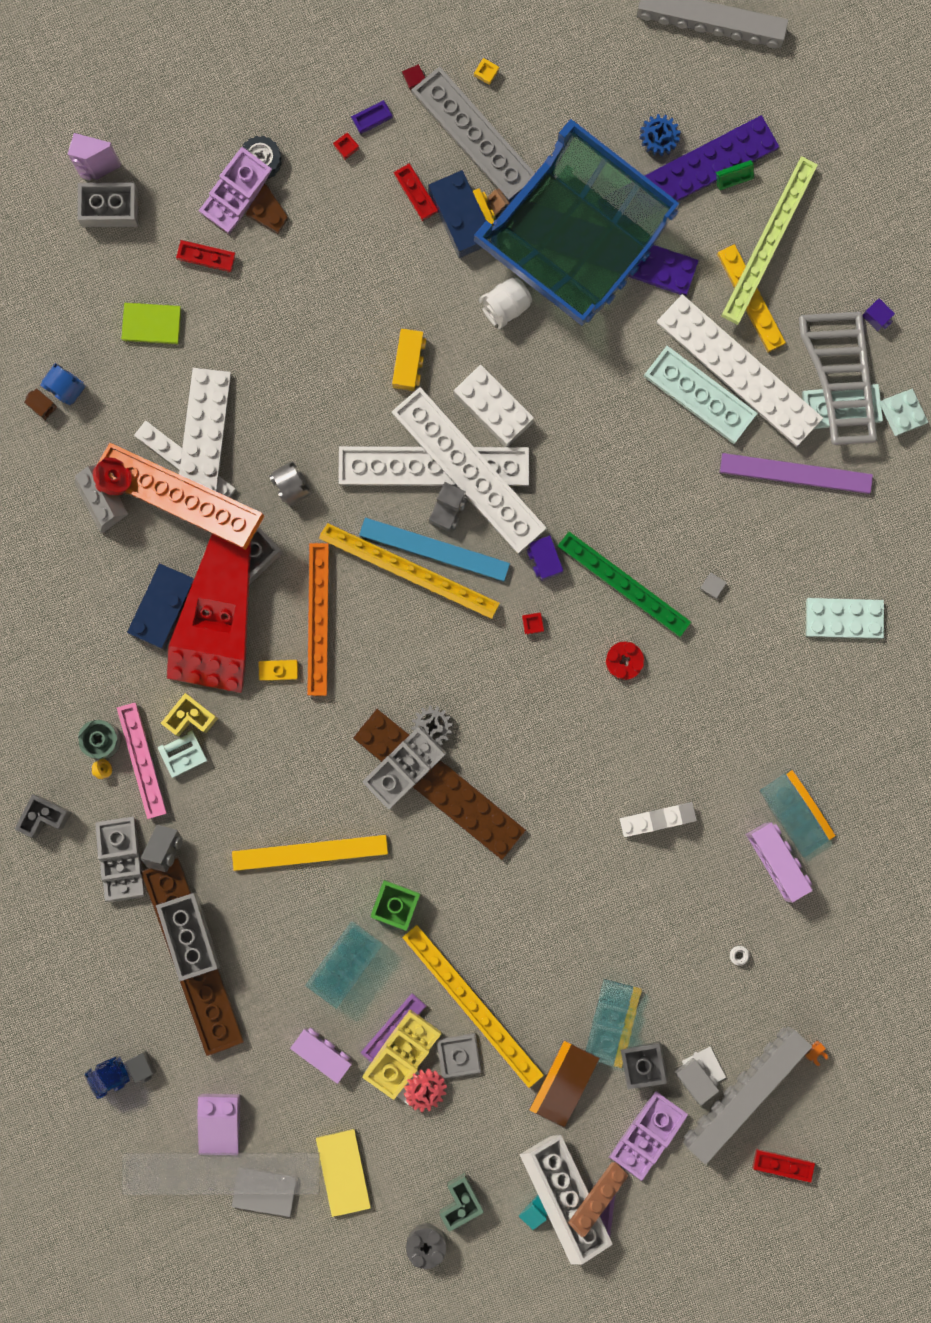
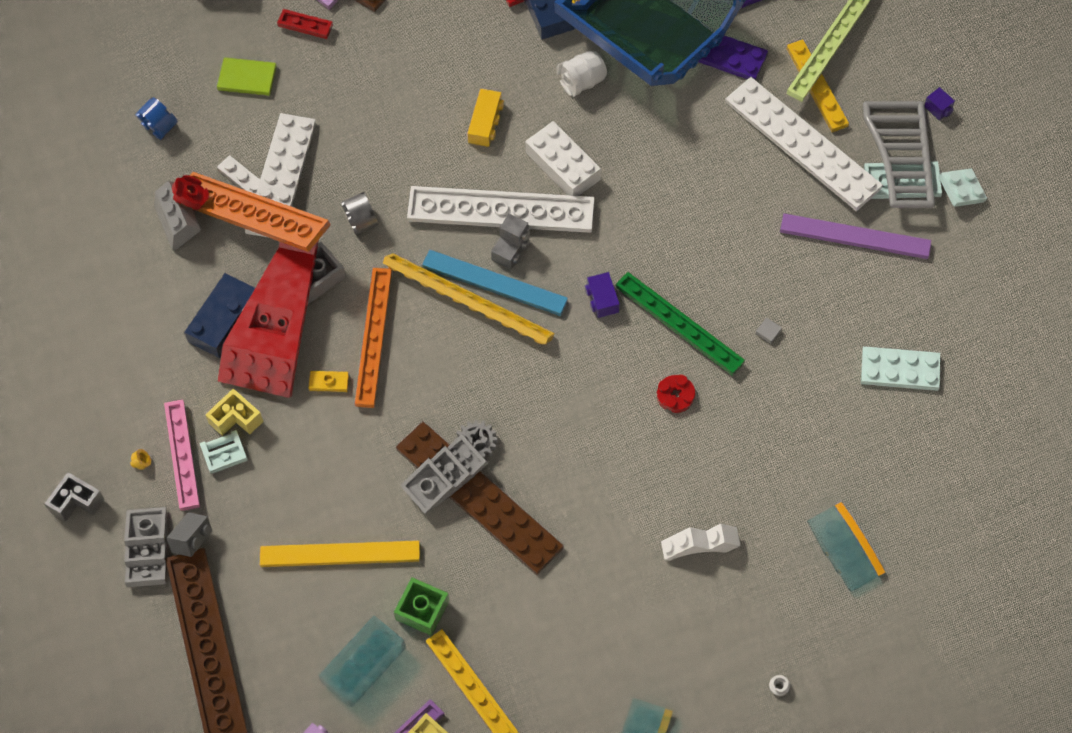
camera: 10 degrees right, 20 degrees down
reddish brown brick [24,388,57,420] -> none
sand green brick [78,720,121,759] -> none
light grey brick [156,892,220,981] -> none
white plate [392,387,547,554] -> none
red plate [522,612,544,635] -> none
light aqua plate [643,346,757,444] -> none
lavender brick [746,822,813,903] -> none

